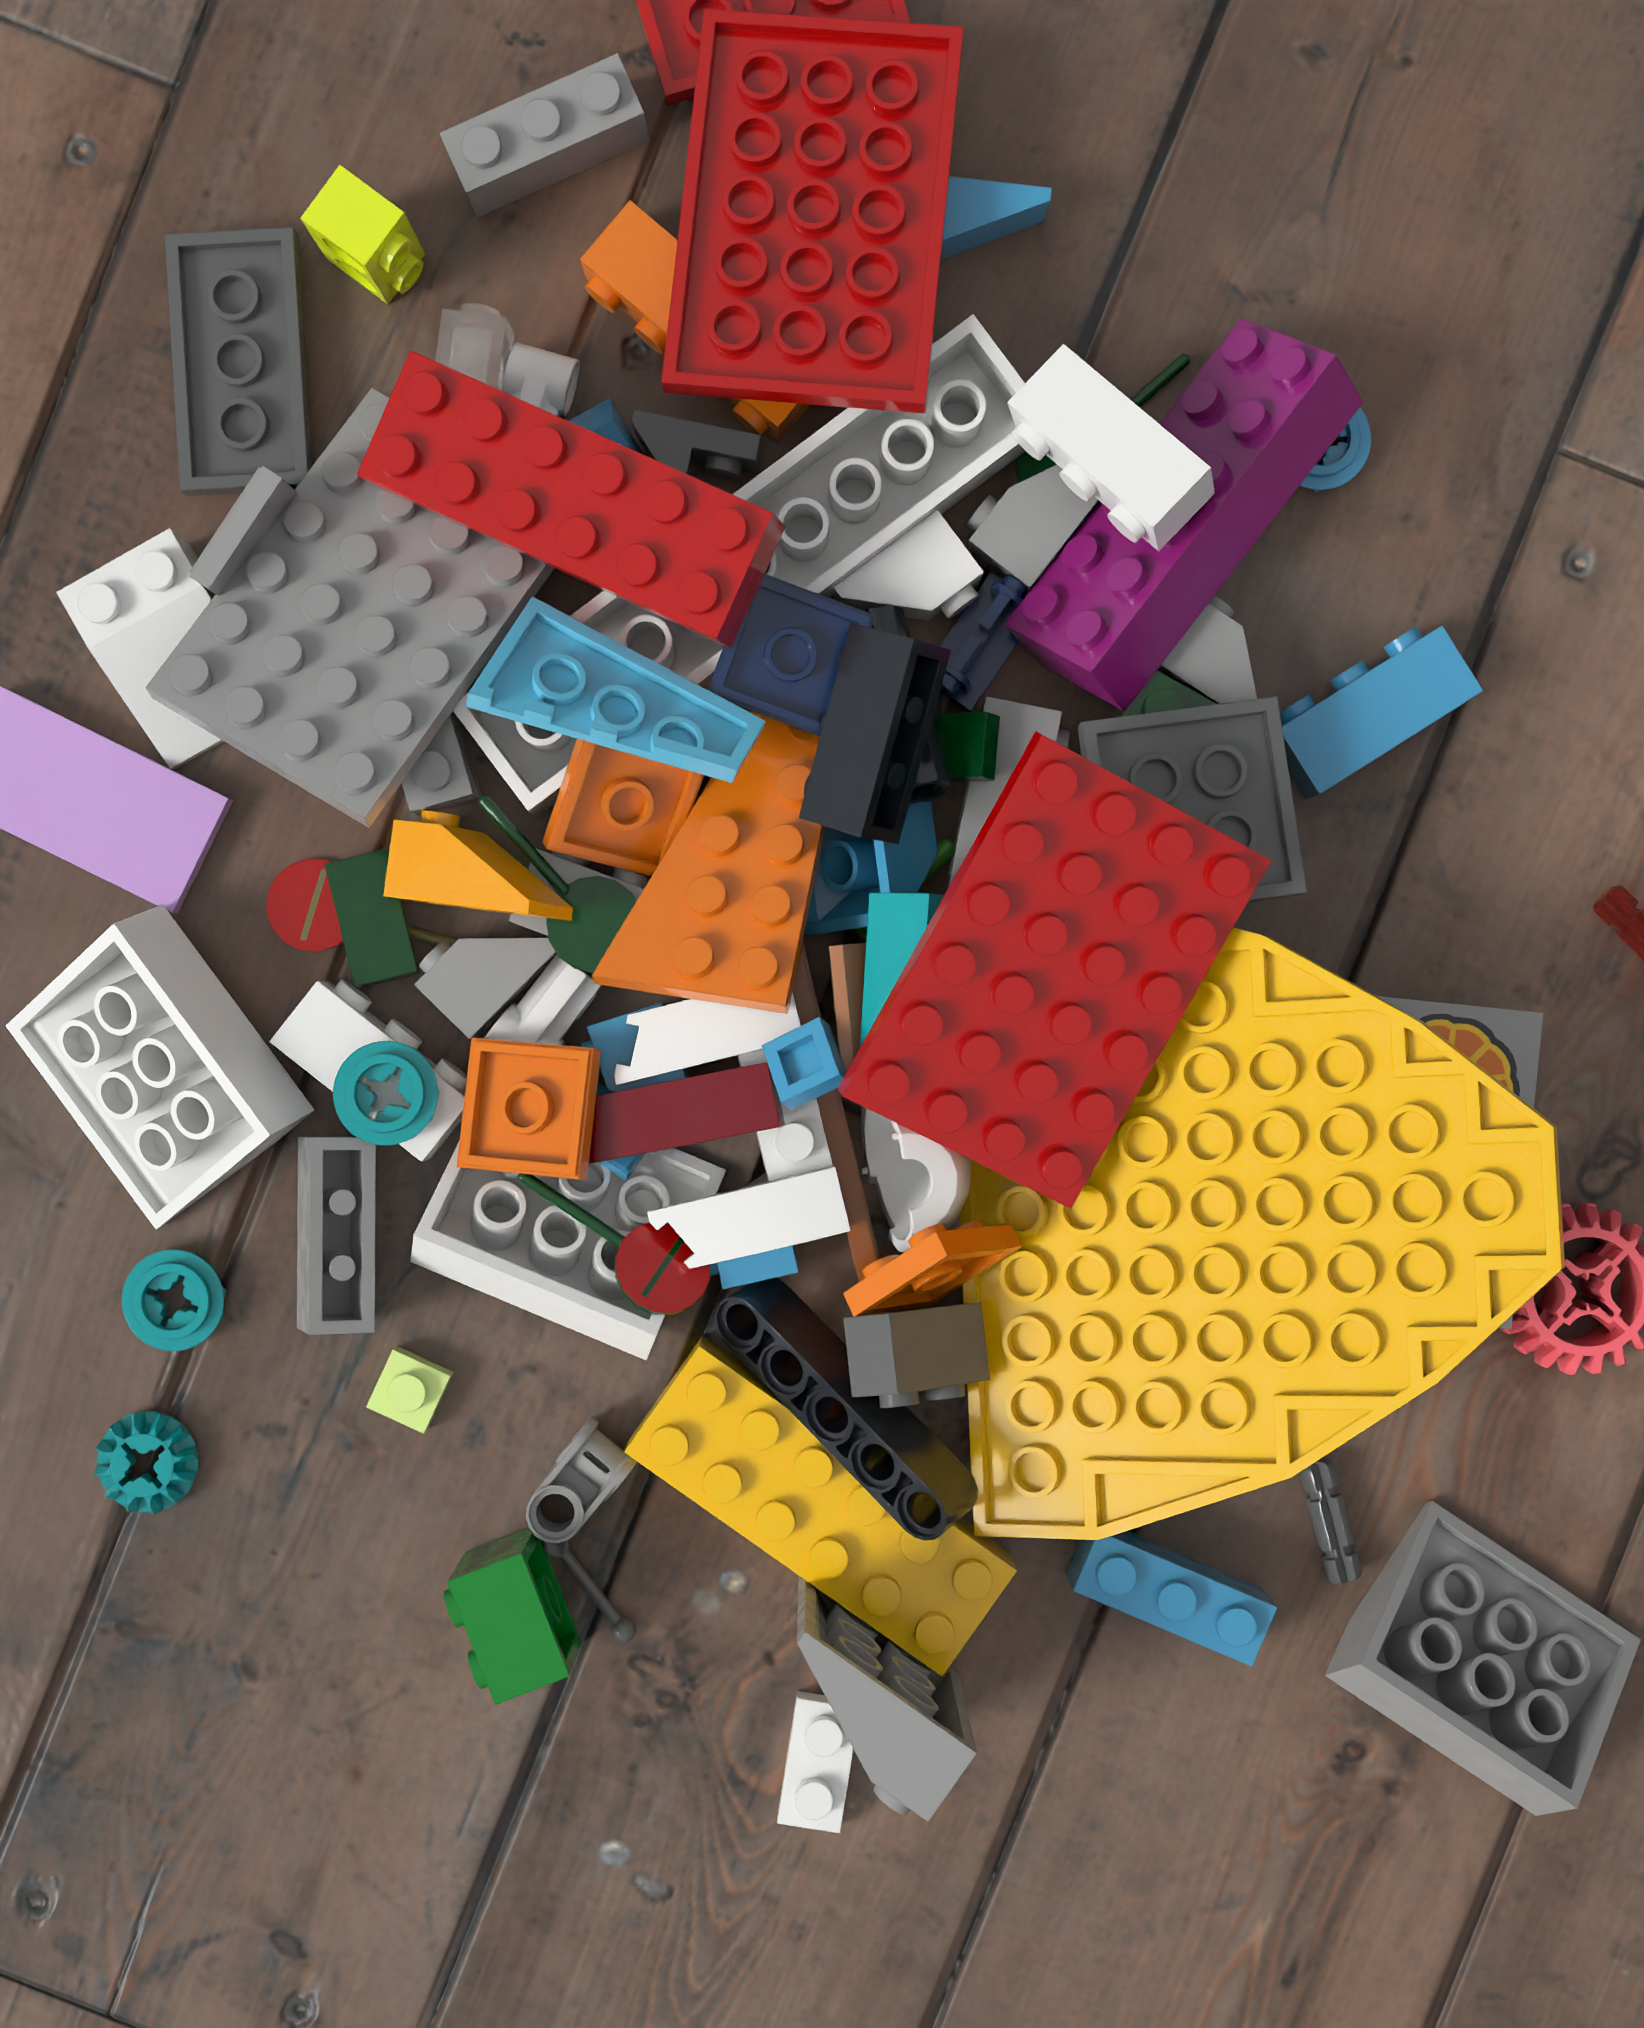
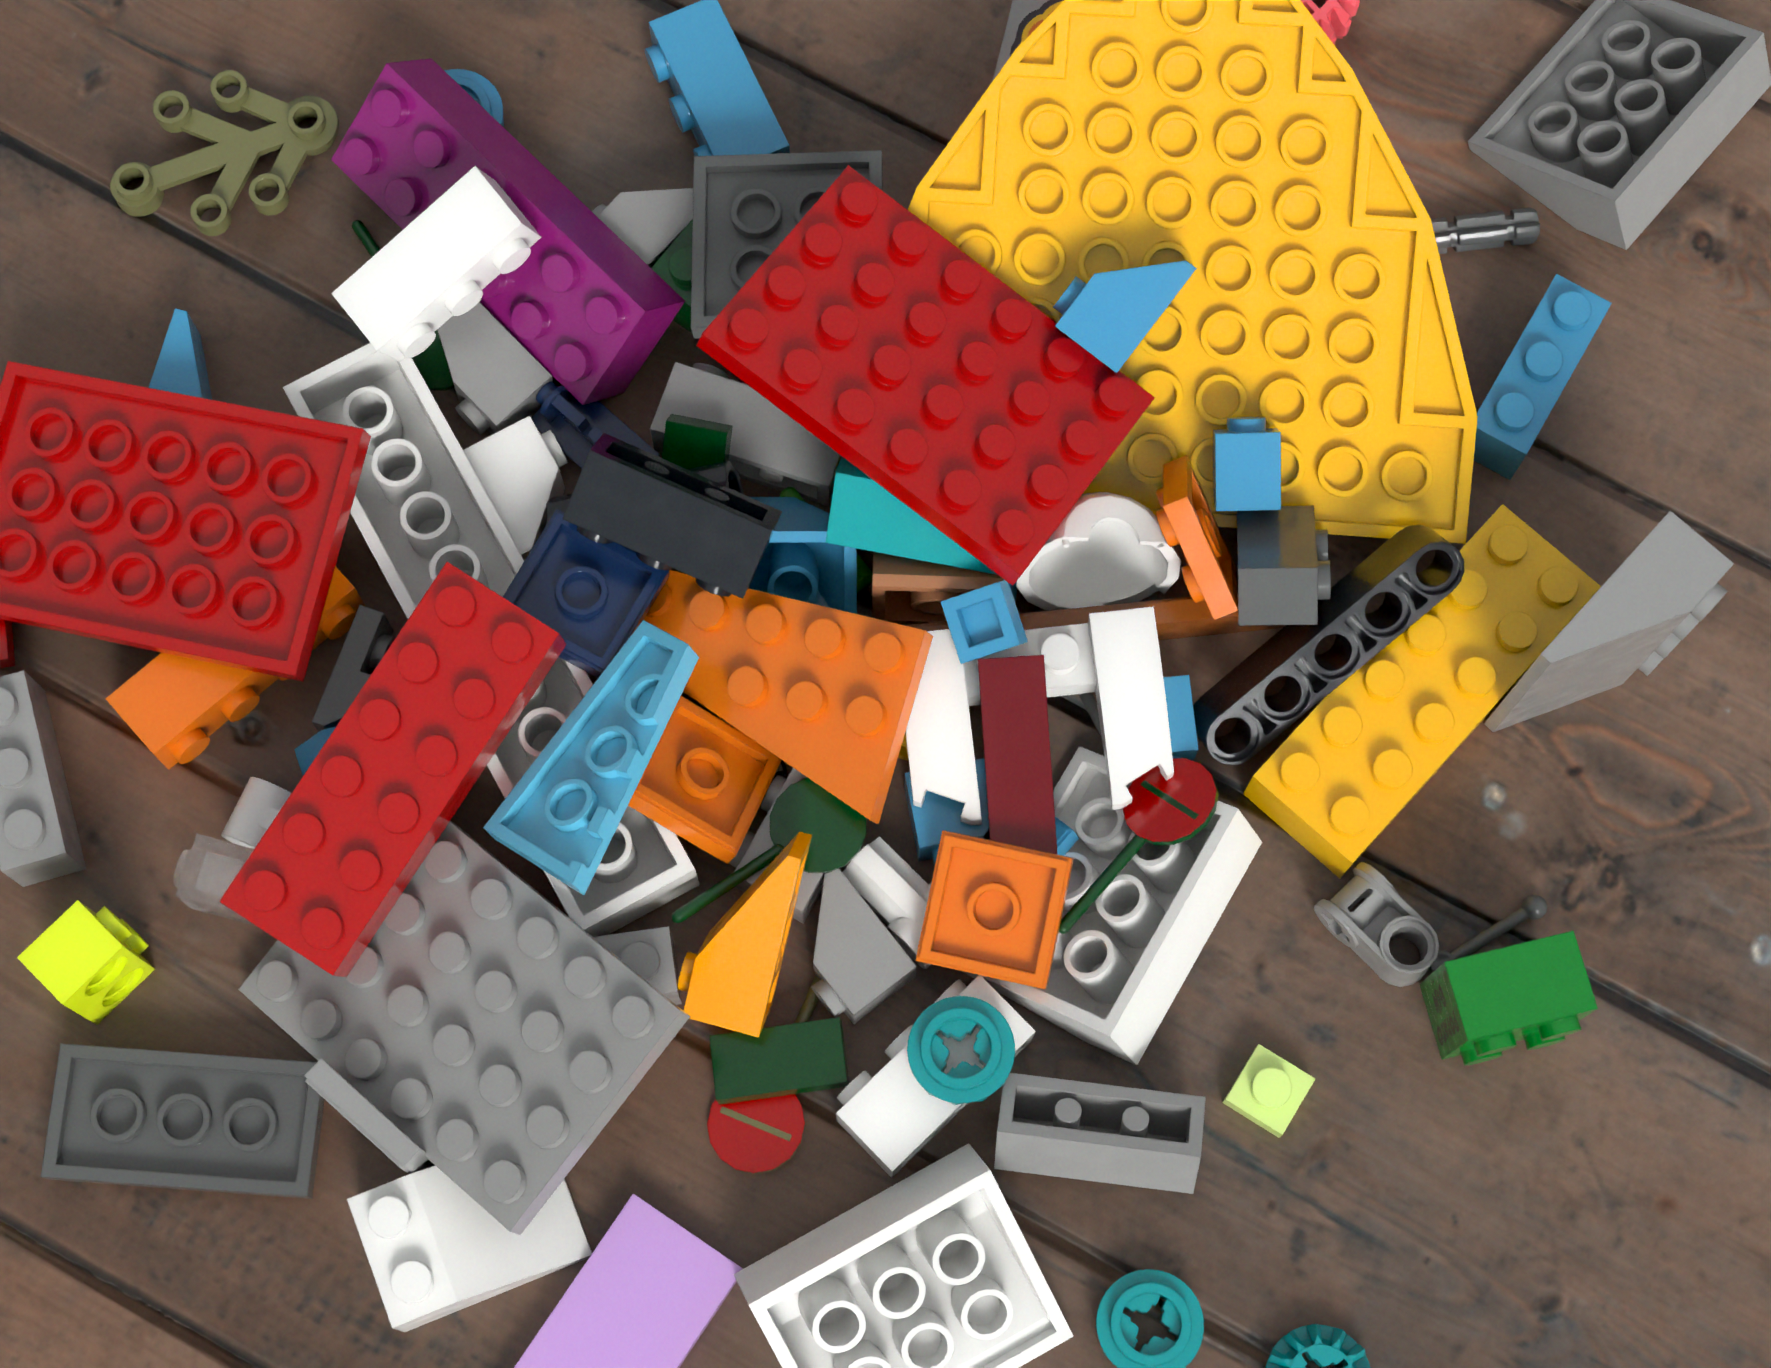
camera: 85 degrees left, 15 degrees down
white plate [777,1691,853,1833] -> none
none -> olive plant [110,70,339,236]
none -> dark azure slope [1053,260,1197,373]
none -> dark azure brick [1213,417,1281,511]

